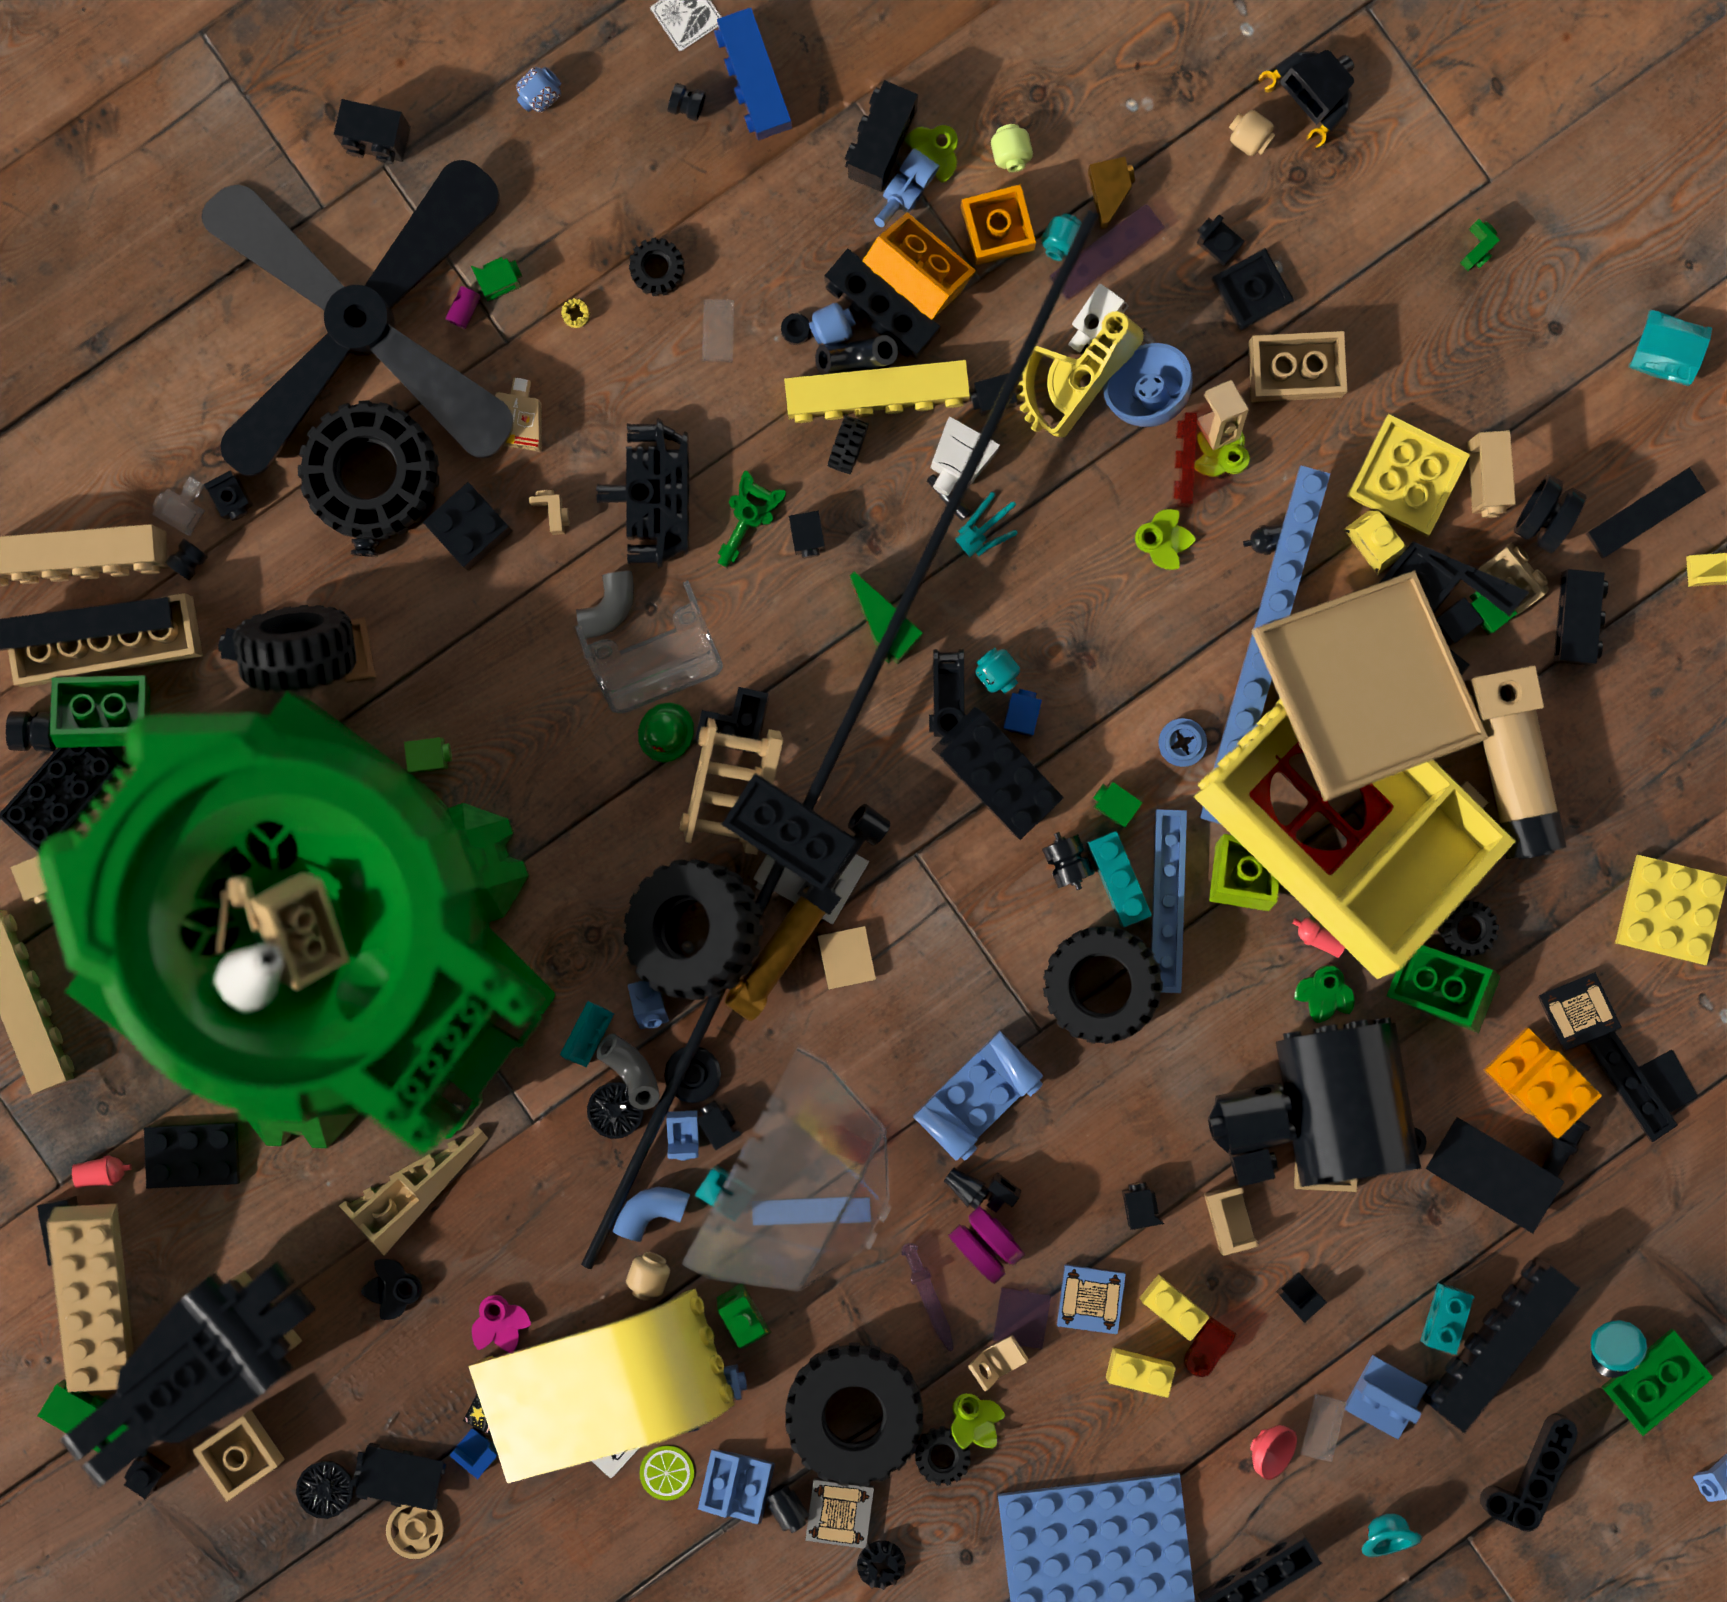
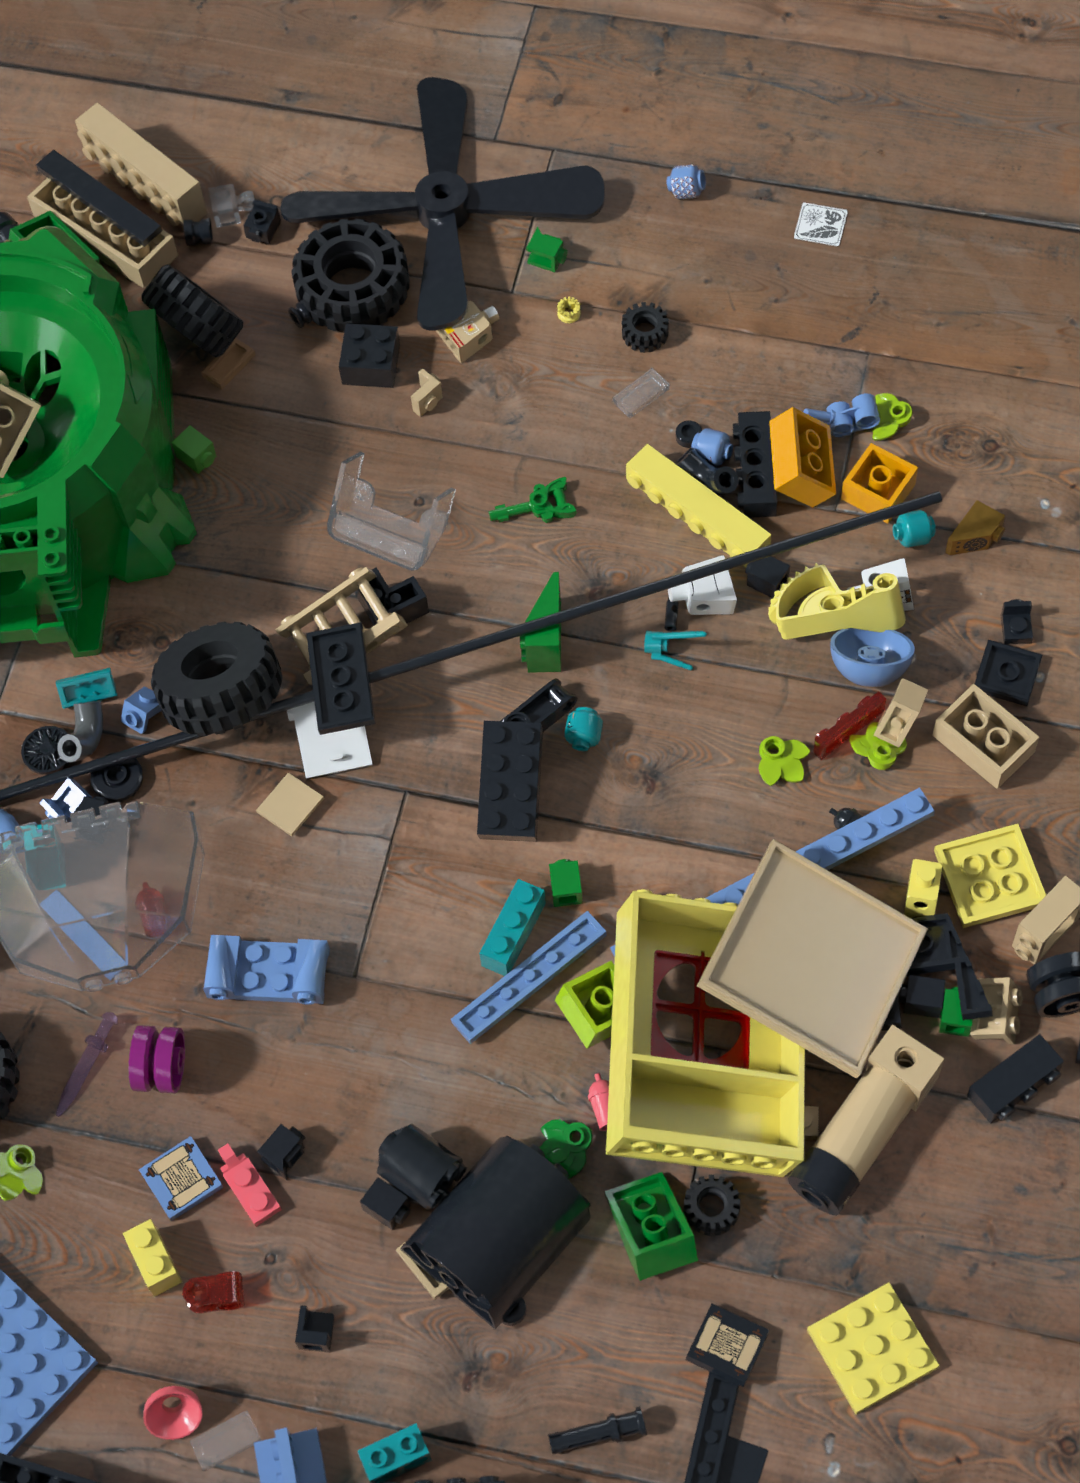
camera: 50 degrees right, 25 degrees down
black brick [334,99,411,164] -> none
magenta piece [445,286,481,329] -> none
dark grey cylinder [576,571,634,640] -> none
black piece [596,418,689,569] -> none
green hat [638,702,694,762] -> none
black wheel [667,83,706,122] -> none
blue brick [714,7,792,140] -> none
pearl gold piece [725,804,891,1021] -> none
black brick [789,510,825,558] -> none
black tyre [827,415,869,475] -> none
black brick [845,80,918,192] -> none
black cone [944,1167,990,1209] -> none
tan bracket [968,1335,1029,1391] -> none
black tile [986,1172,1022,1213] -> none
yellowish green head [991,124,1033,172] -> none
clear purple piece [993,1287,1051,1349] -> none
blue brick [1002,689,1042,737] -> none
black wheel [1042,832,1095,890] -> none
black tyre [1043,926,1163,1044] -> none
tile [1049,203,1165,301] -> none
light yellow brick [1139,1274,1210,1342] -> none
medium blue gear [1158,718,1207,767] -> none
tan panel [1204,1185,1258,1256] -> none
black tile [1425,1117,1565,1234] -> none
light orange bracket [1483,1027,1602,1139] -> none
none -> coral hinge [218,1143,282,1227]

